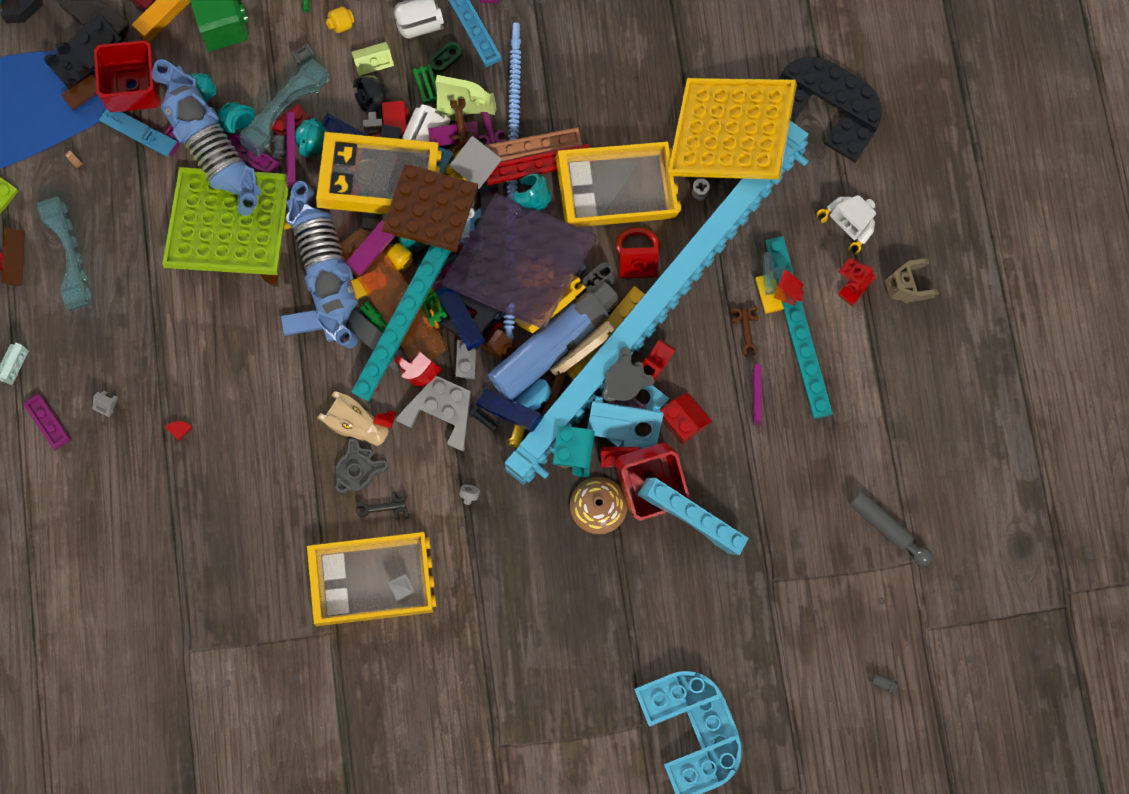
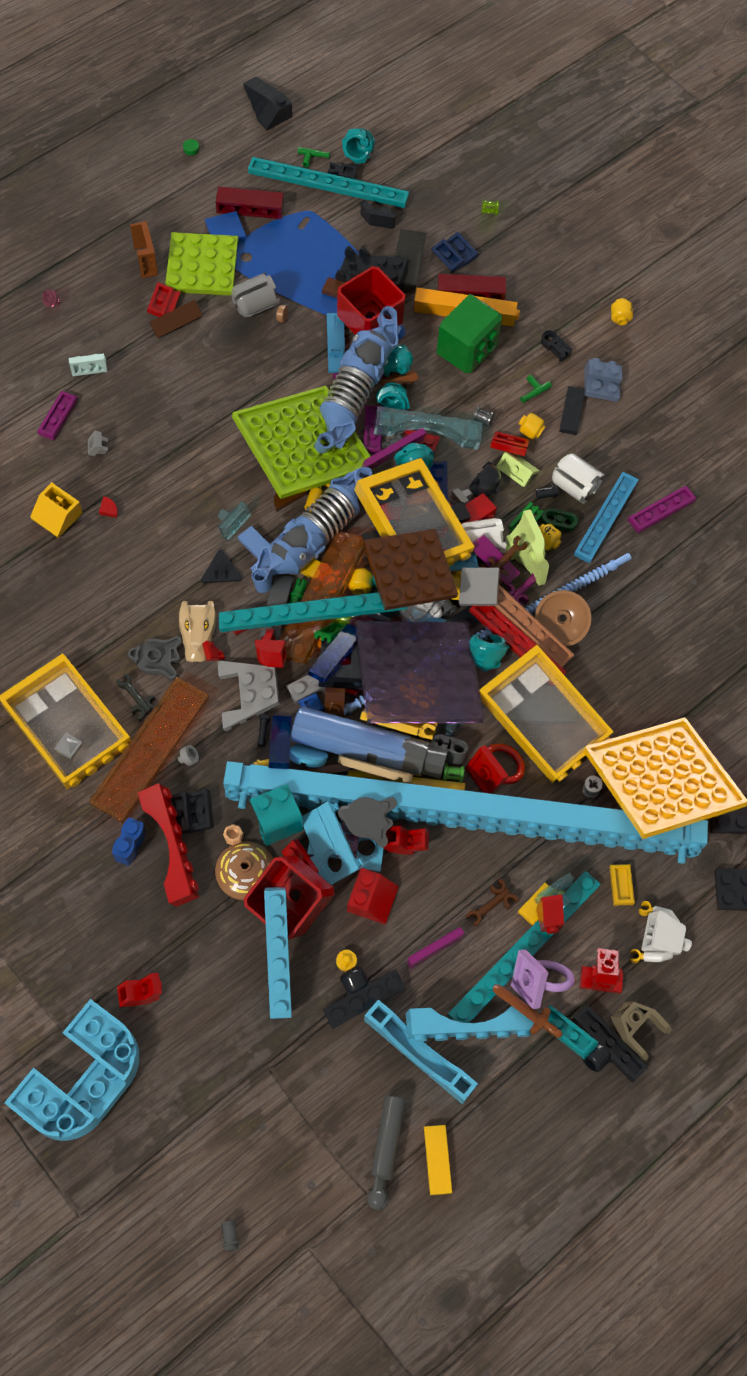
camera: 55 degrees right, 10 degrees down
clear light blue arch [36,197,92,311] -> none
magenta tile [346,220,395,275] -> none
none -> yellow slope [30,482,83,538]
none -> clear orange plate [89,677,209,823]
none -> blue brick [112,818,146,866]
none -> red brick [117,973,162,1007]
none -> red arch [137,783,199,907]
none -> black slope [170,789,214,834]
none -> black piece [201,550,242,583]
none -> clear light blue tile [218,501,251,540]
none -> light nougat tile [223,824,244,845]
none -> light grey cylinder [232,272,280,318]
none -> blue tile [299,693,324,712]
none -> yellow piece [304,486,323,512]
none -> black plate [322,967,406,1029]
none -> yellow tile [336,950,357,972]
none -> medium azure arch [364,1000,478,1104]
none -> dark orange plate [380,371,418,386]
none -> medium azure arch [406,1004,534,1042]
none -> yellow tile [424,1125,452,1196]
none -> bright green bush [443,763,464,783]
none -> red plate [490,431,529,456]
none -> dark orange sword [493,984,562,1038]
none -> lavender tile [511,949,575,1009]
none -> black pin [535,484,559,500]
none -> medium nougat dish [535,590,591,646]
none -> yellow head [539,524,562,551]
none -> teal tile [548,1005,598,1060]
none -> black plate [572,1004,648,1083]
none -> yellow tile [609,864,635,906]

